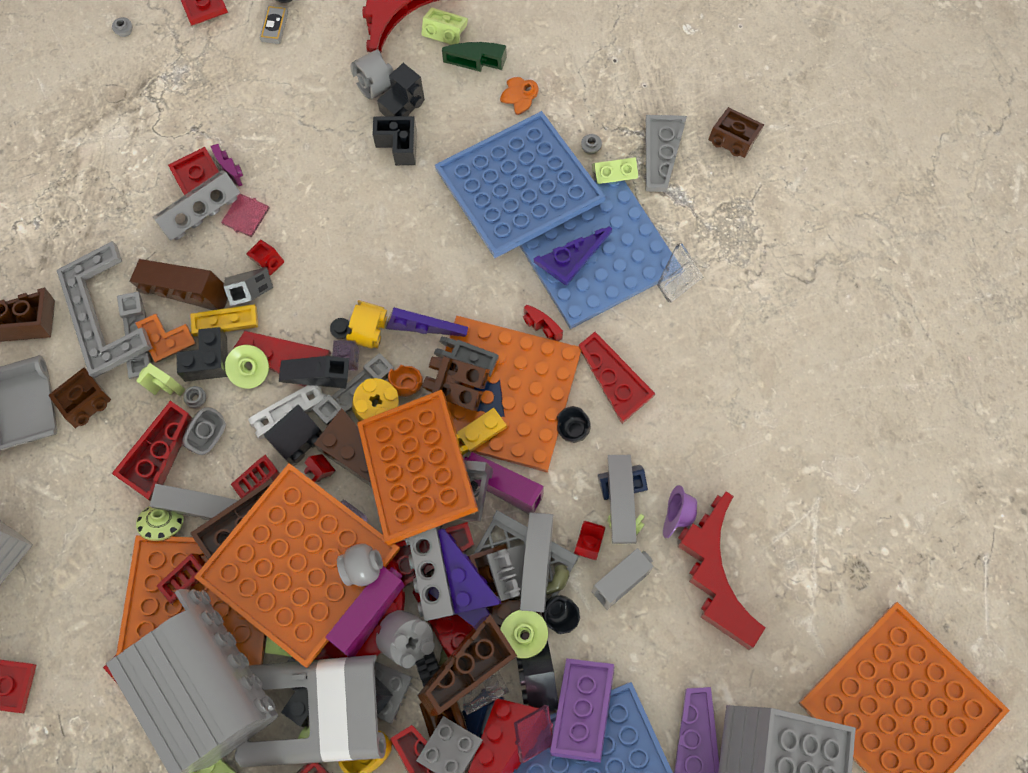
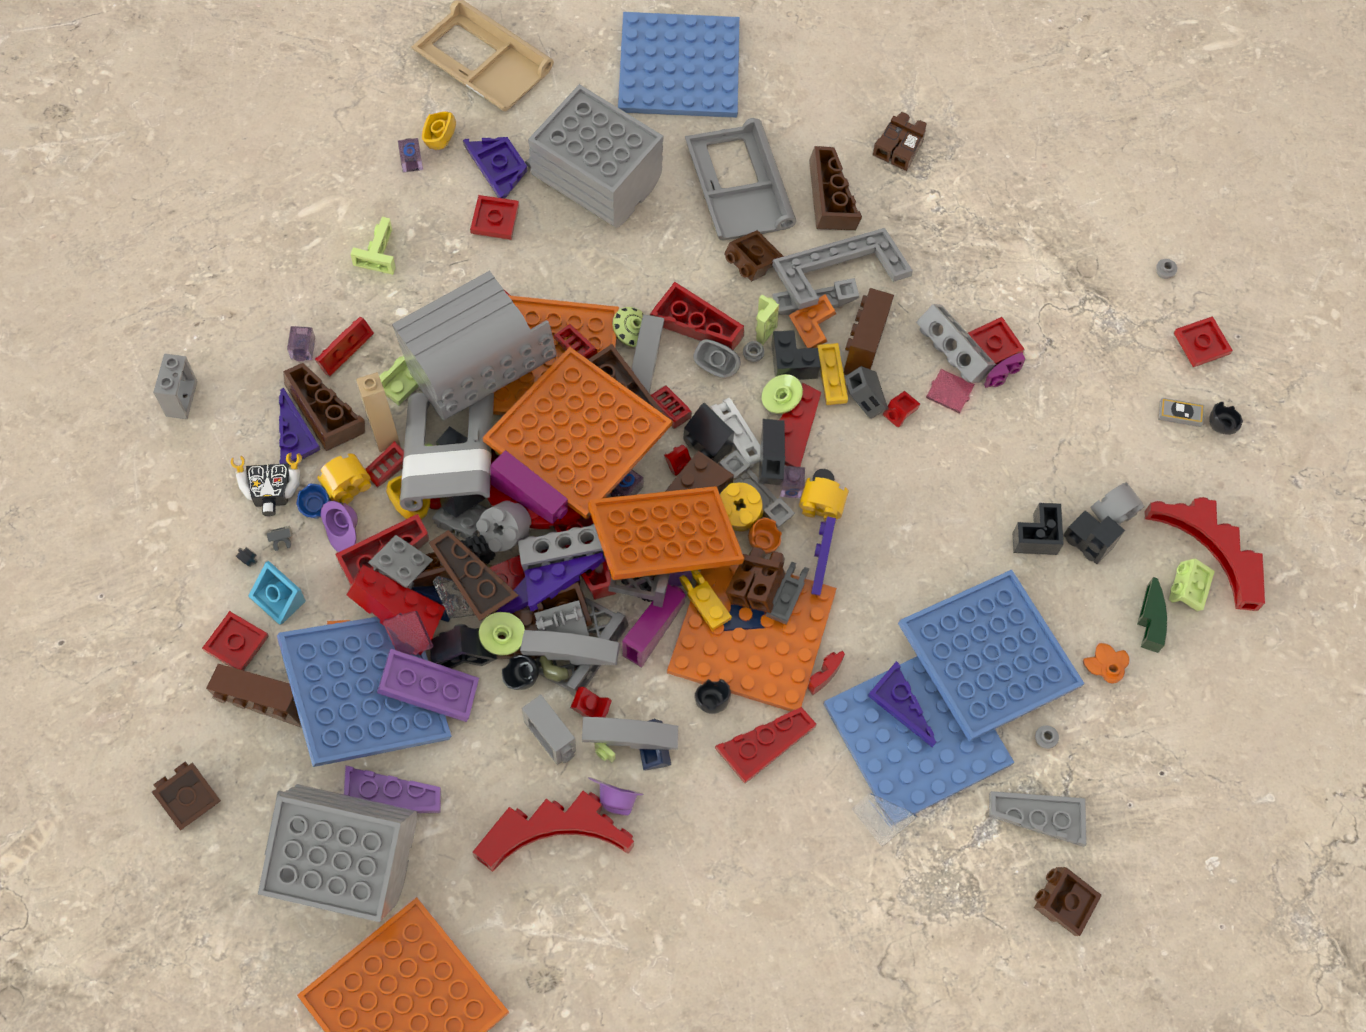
camera: 85 degrees right, 5 degrees down
light grey piece [337,543,383,586] -> none
yellowish green bracket [592,157,638,184] -> none

